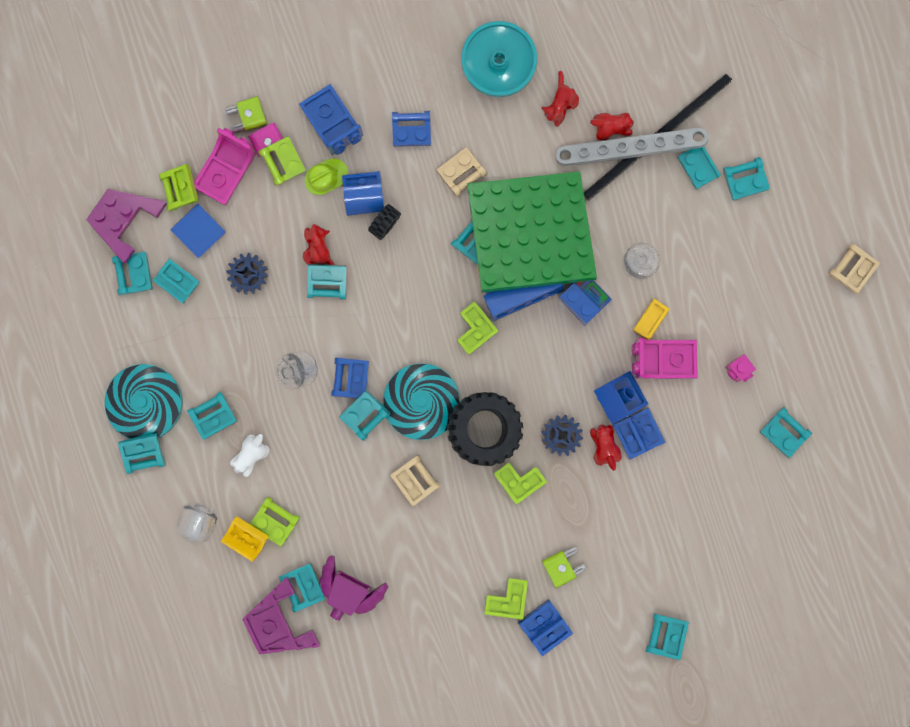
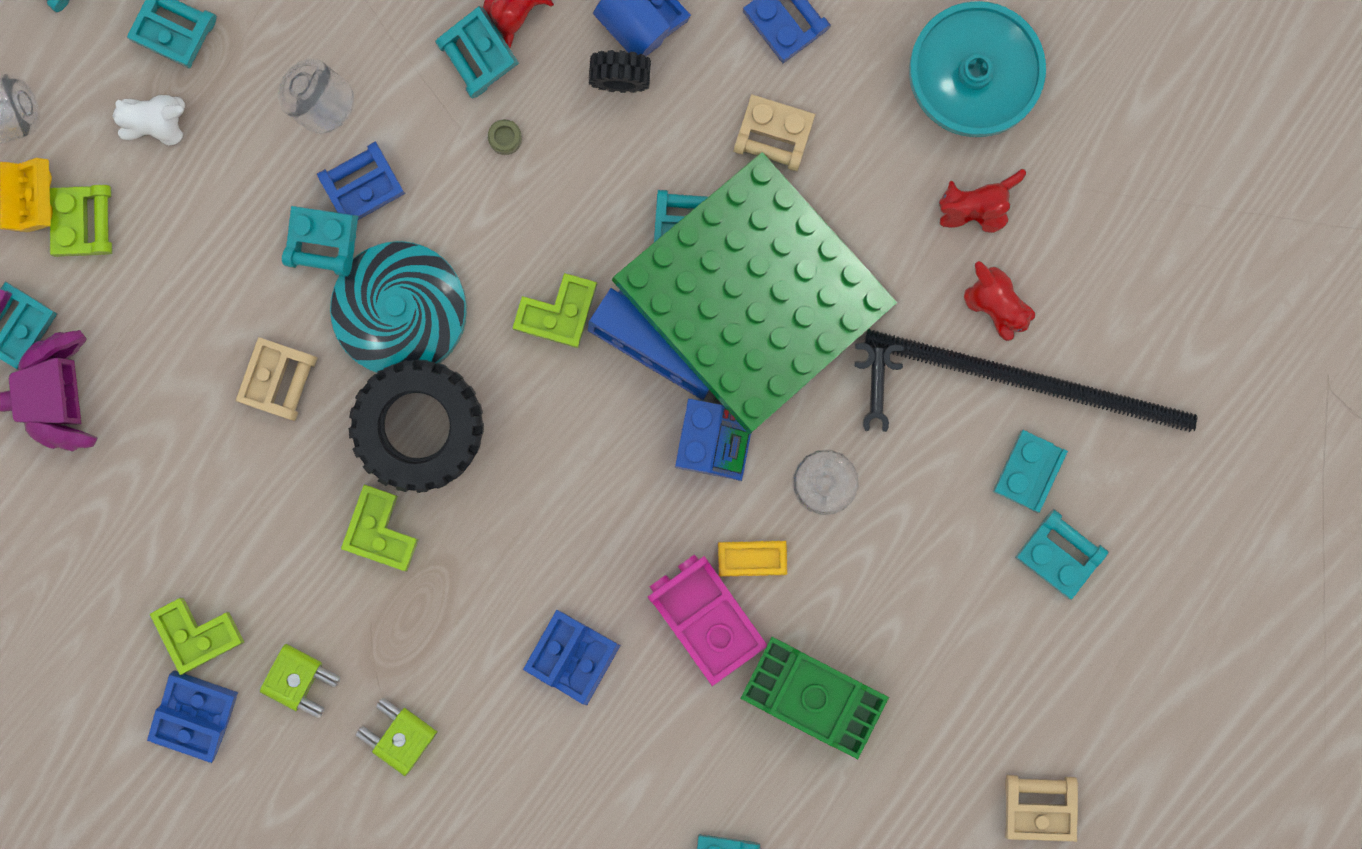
camera: 60 degrees right, 0 degrees up
dark blue gear [541,415,583,456] -> none
light grey plate [556,128,708,166] -> none
red animal [590,425,622,471] -> none
blue slope [594,371,648,424] -> none
dark pink brick [725,354,756,382] -> none
none -> lime piece [356,698,438,777]
none -> olive tile [488,119,522,155]
none -> green plate [740,637,889,760]
none -> black bar [854,342,904,432]

